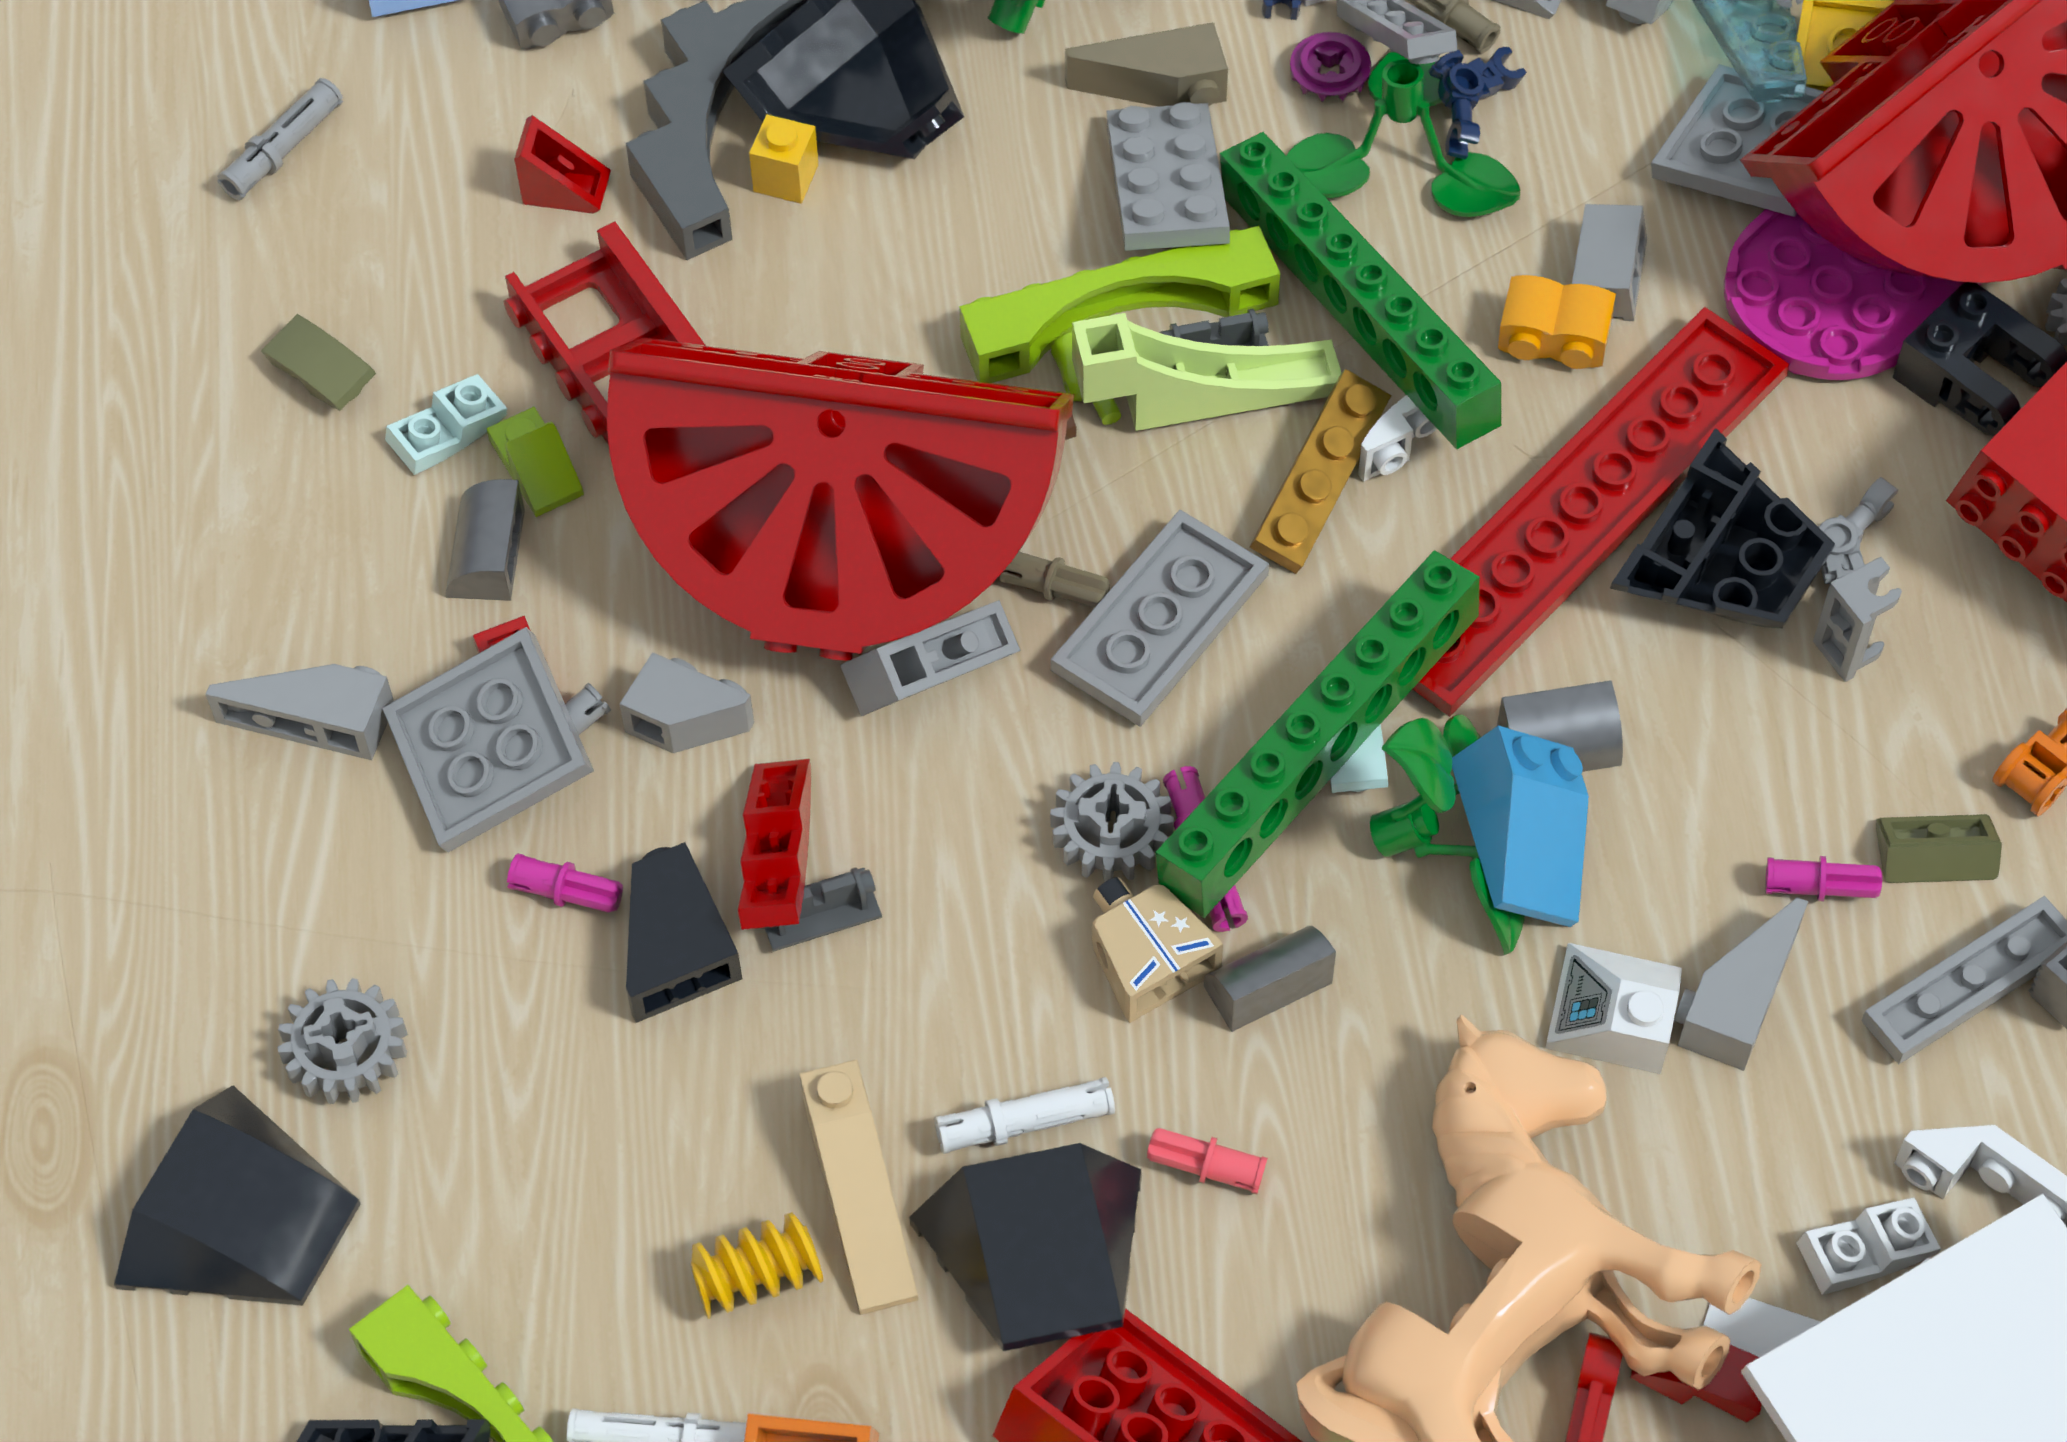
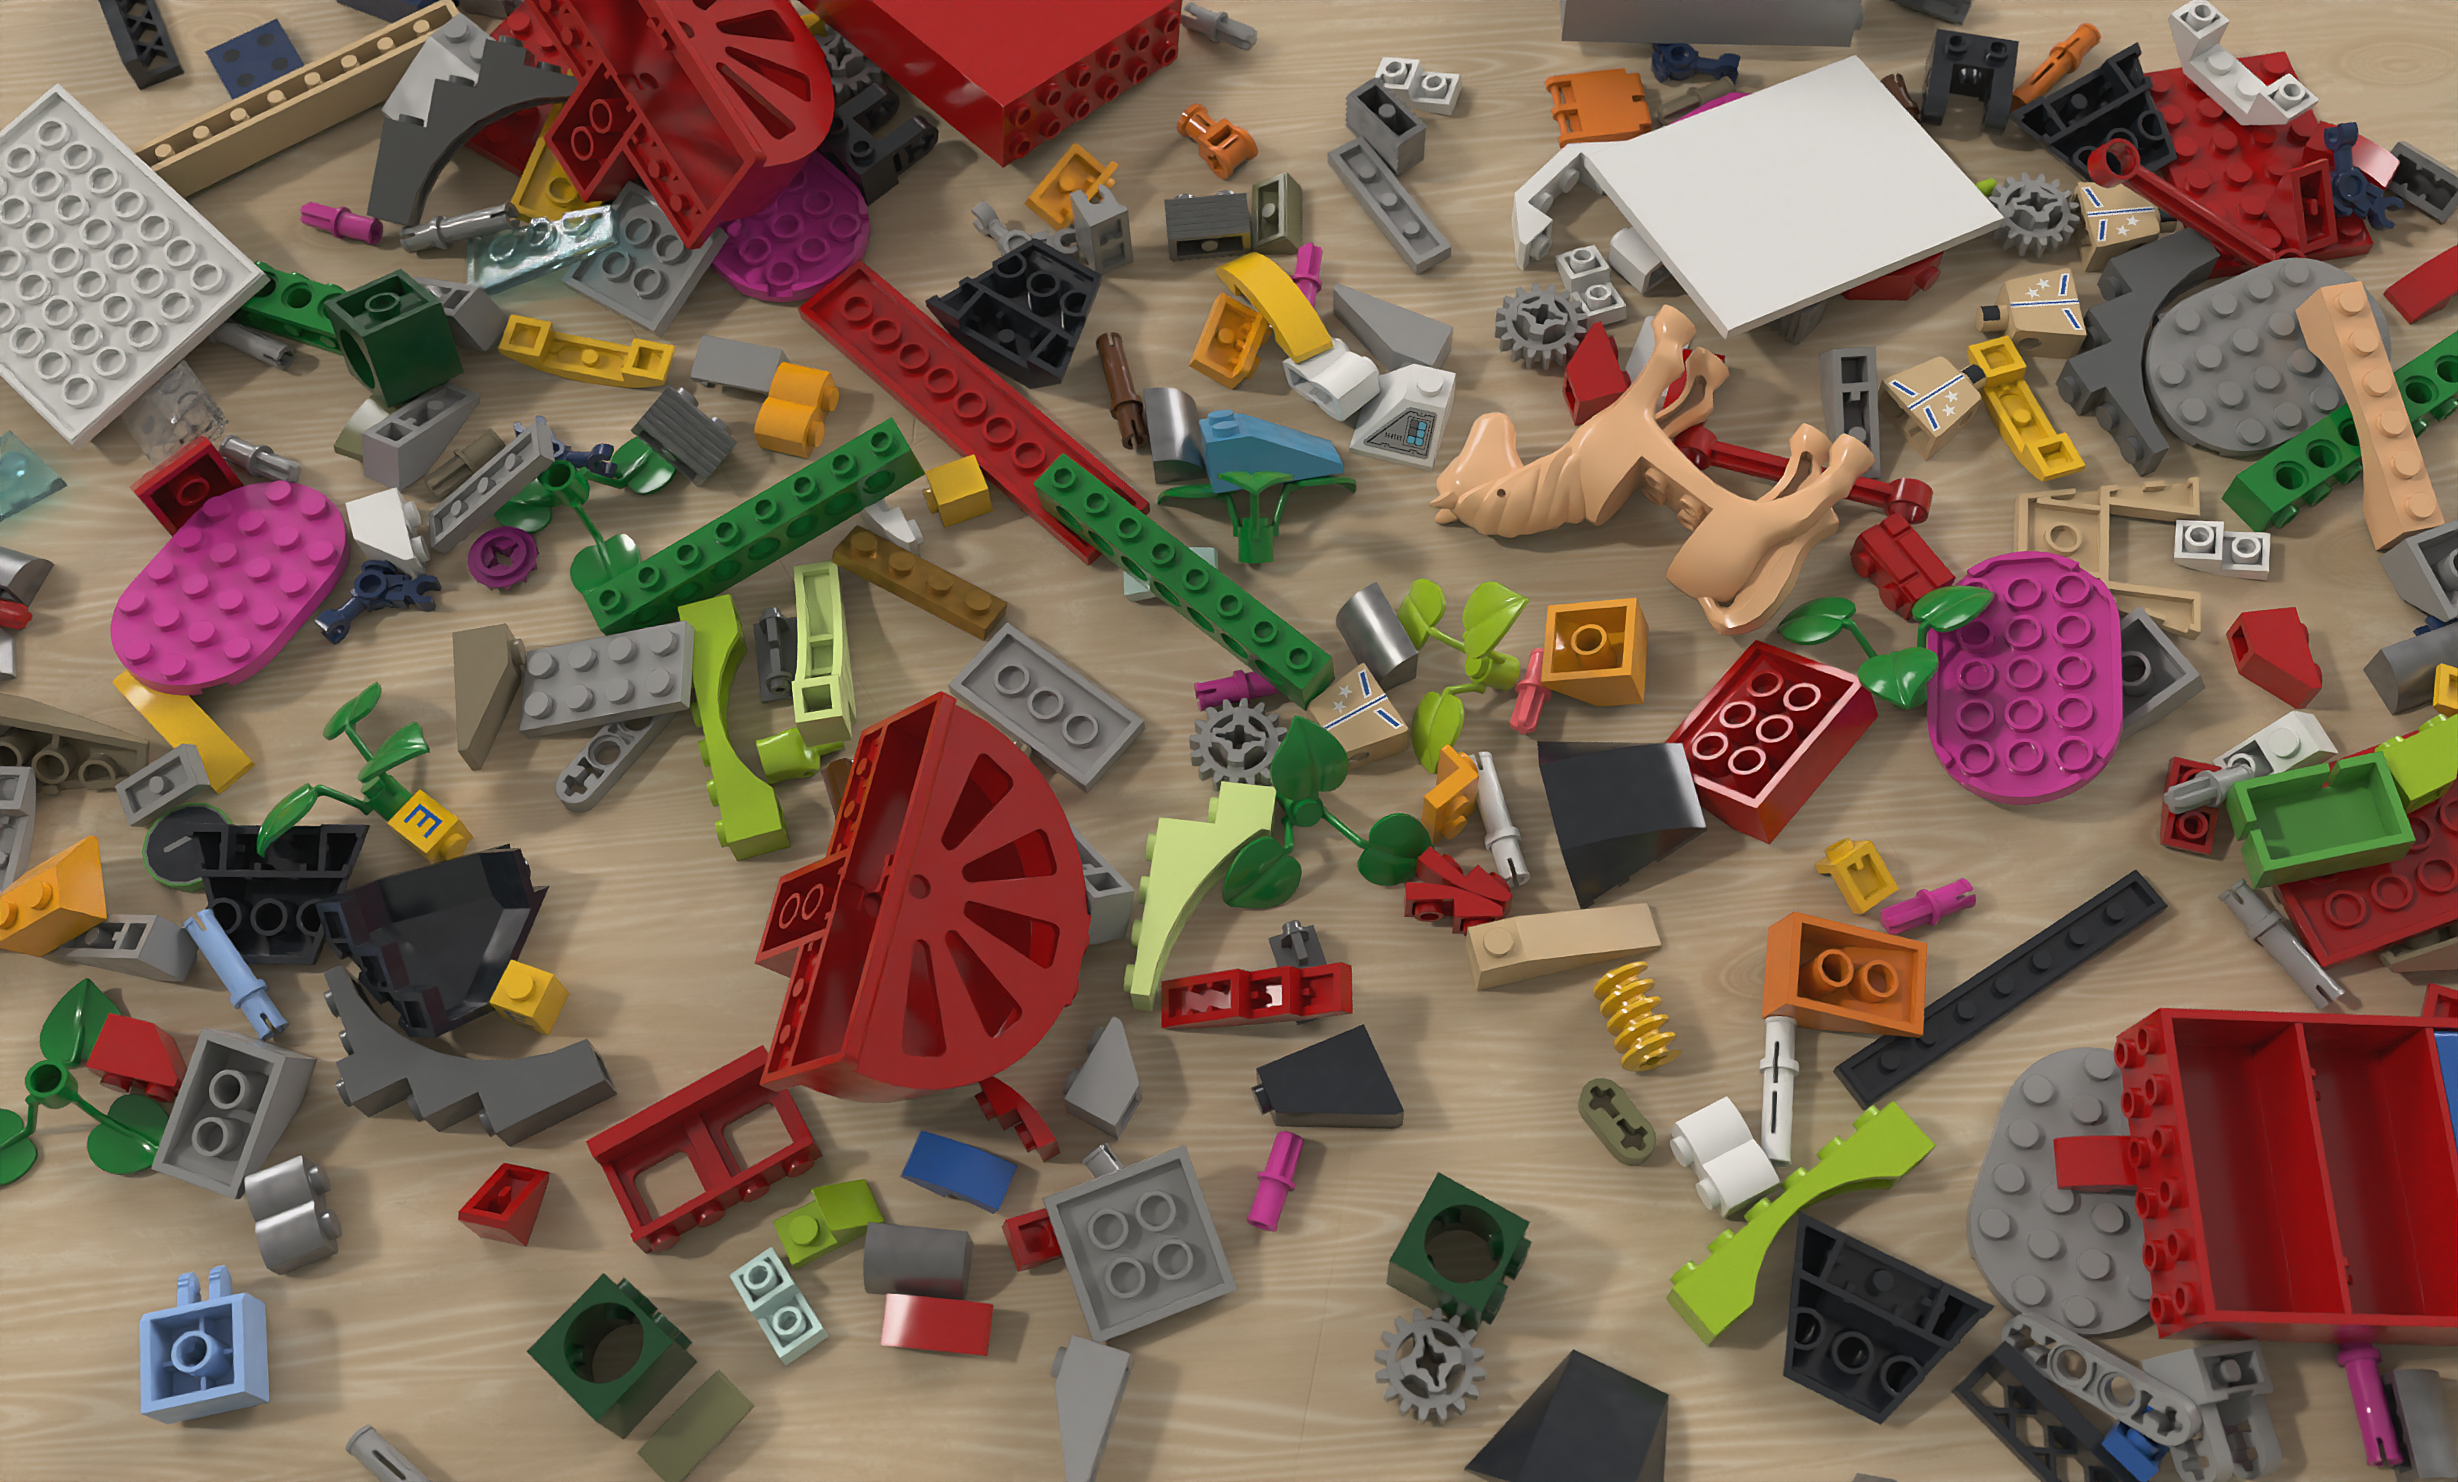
camera: 85 degrees left, 5 degrees up
none -> yellow brick [387,789,473,864]
none -> yellow slope [498,314,676,388]
none -> dark green brick [526,1273,698,1440]
none -> light grey beam [555,711,680,812]
none -> flat silver brick [631,385,737,486]
none -> red slope [880,1293,994,1356]
none -> blue slope [900,1131,1017,1214]
none -> yellow brick [922,454,993,528]
none -> red slope [974,1076,1061,1162]
none -> light orange bracket [1024,142,1119,231]
none -> reddish brown pin [1095,332,1149,450]
none -> yellowish green arch [1124,781,1277,1011]
none -> flat silver brick [1164,190,1251,262]
none -> light orange bracket [1188,292,1273,390]
none -> yellow slope [1216,252,1333,364]
none -> green plant [1223,716,1435,909]
none -> white brick [1282,337,1381,421]
none -> dark green brick [1386,1172,1532,1332]
none -> lime plant [1397,578,1530,775]
none -> red slope [1404,882,1503,937]
none -> red slope [1416,846,1513,919]
none -> light orange bracket [1421,744,1479,846]
none -> light grey gear [1494,283,1587,370]
none -> light orange slope [1541,598,1649,707]
none -> red slope [1562,321,1631,426]
none -> olive beam [1578,1078,1656,1166]
none -> white brick [1670,1096,1780,1219]

